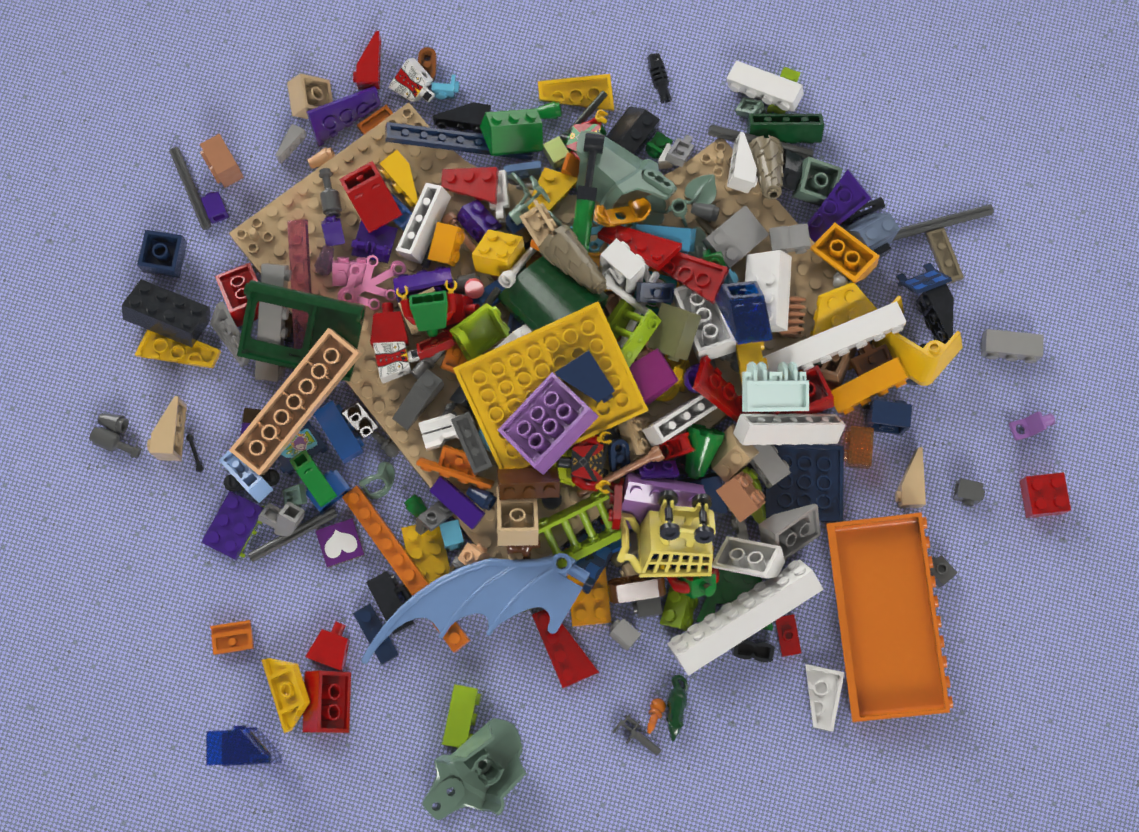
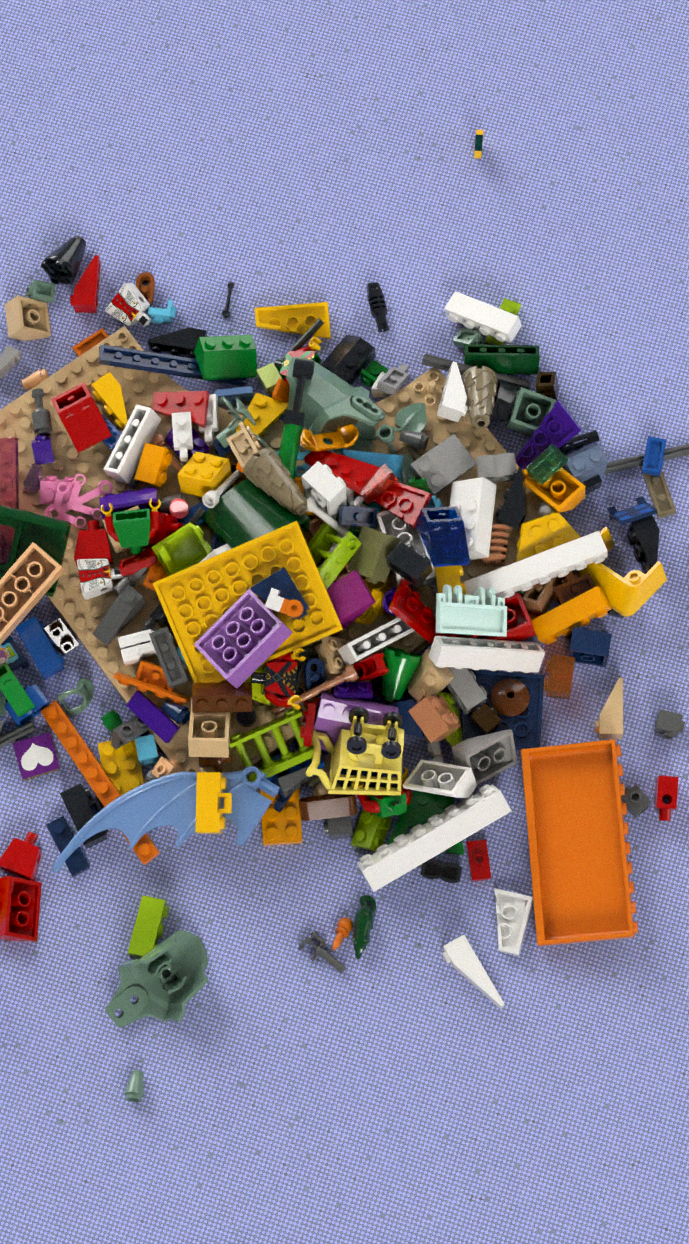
camera: 10 degrees right, 5 degrees down
dark purple wing [306,86,381,147] -> none
dark purple hinge [351,220,398,264] -> none
dark grey bar [371,430,400,458] -> none
red wing [532,609,599,688] -> none
green cone [536,101,562,119] -> none
light grey brick [609,619,641,651] -> none
none -> sand green bracket [26,279,55,303]
none -> black cone [41,236,86,285]
none -> white plate [172,412,193,463]
none -> yellow piece [195,772,232,834]
none -> black hinge [222,282,235,318]
none -> leg [265,588,304,618]
none -> dark grey slope [278,766,315,798]
none -> clear red slope [360,463,398,504]
none -> black brick [386,541,433,588]
none -> white slope [442,935,505,1009]
none -> dark brown brick [471,704,501,735]
none -> reddish brown dish [491,679,530,717]
none -> black slope [495,467,527,531]
none -> clear green slope [526,444,569,485]
none -> dark brown brick [535,372,559,401]
none -> blue tile [641,436,667,476]
none -> red torso [654,776,679,821]

